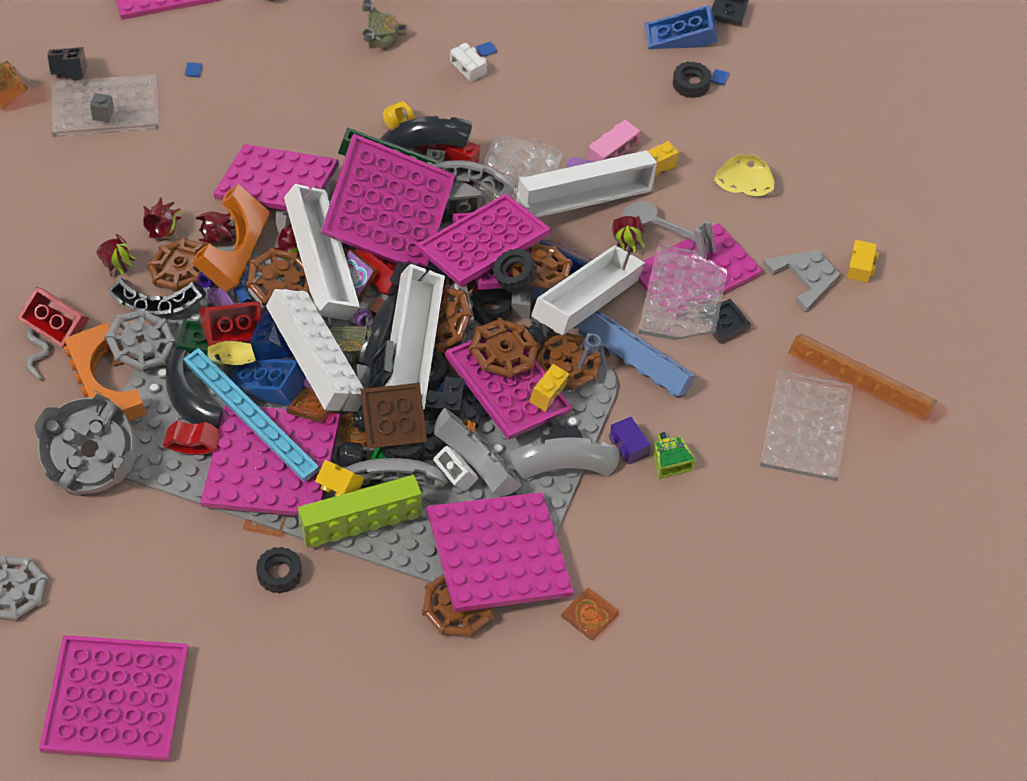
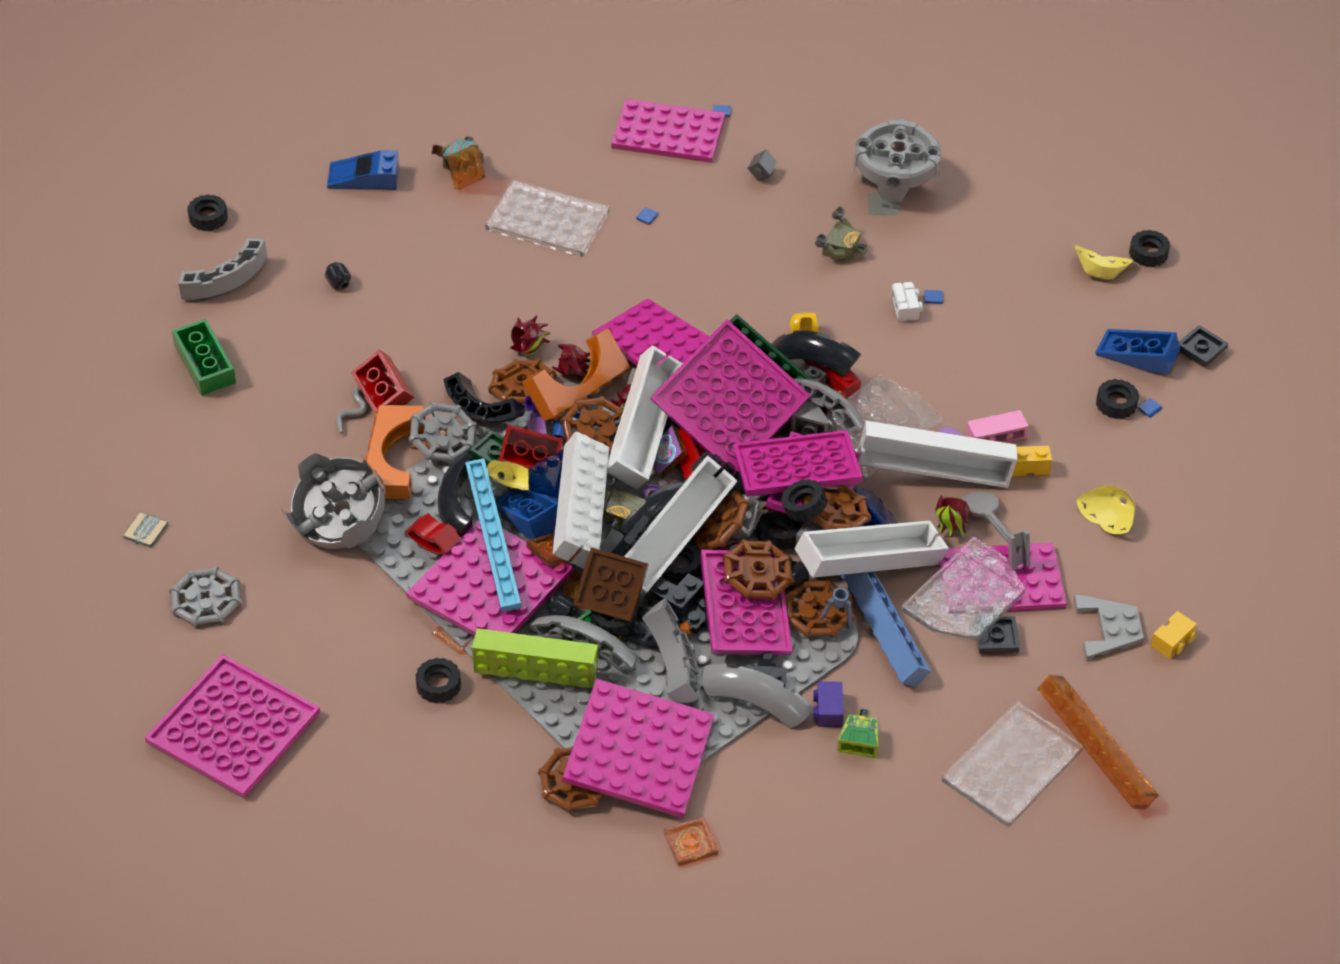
camera: 30 degrees right, 5 degrees down
black brick [47,47,87,81] -> none
dark grey brick [90,93,114,123] -> none
dark red hair [96,233,136,277] -> none
yellow brick [315,460,365,496] -> none
white brick [433,446,478,491] -> none
yellow brick [529,364,569,412] -> none

